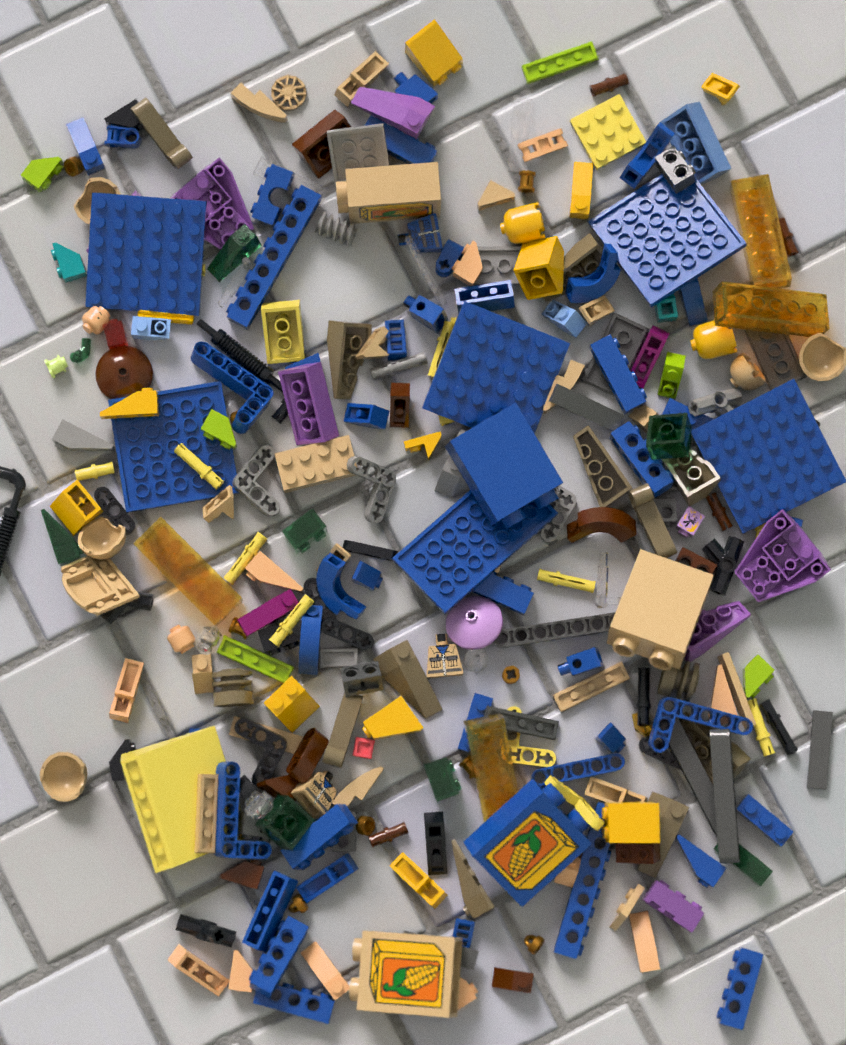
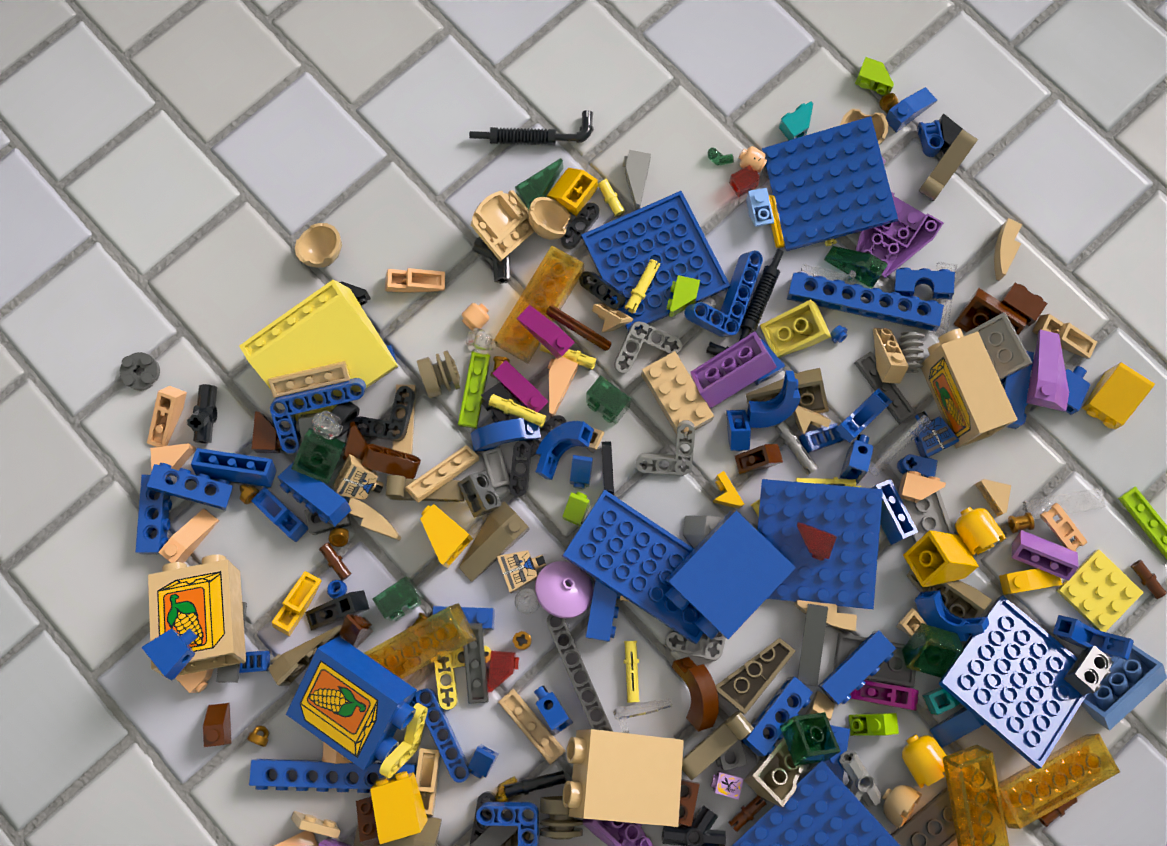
camera: 80 degrees right, 5 degrees down
yellowish green brick [44,355,69,378] -> none
reddish brown dish [96,346,153,399] -> none
yellow slope [100,388,159,419] -> none
tan slope [191,653,214,694] -> none
yellow slope [264,676,320,733] -> none
tan wheel [271,75,306,110] -> none
coral tile [352,737,375,759] -> none
light blue slope [542,300,587,338] -> none
none -> dark grey plate [120,352,160,391]
none -> blue torso [142,628,198,681]
none -> blue plate [327,580,347,599]
none -> reddish brown slope [339,614,373,648]
none -> tan tile [405,445,479,503]
none -> clear red slope [487,651,520,692]
none -> magenta slope [516,305,575,359]
none -> reddish brown axle [546,305,612,351]
none -> lime slope [562,491,590,526]
none -> black beam [579,271,626,309]
none -> blue arch [747,370,801,428]
none -> clear red slope [797,522,837,561]
none -> blue plate [830,325,848,343]
none -> blue arch [836,388,892,443]
none -> dark grey tile [854,351,916,424]
none -> tan slope [873,328,909,384]
none -> clear green brick [902,623,963,678]
none -> reddish brown brick [1001,282,1048,326]
none -> medium lavender brick [1012,530,1079,581]

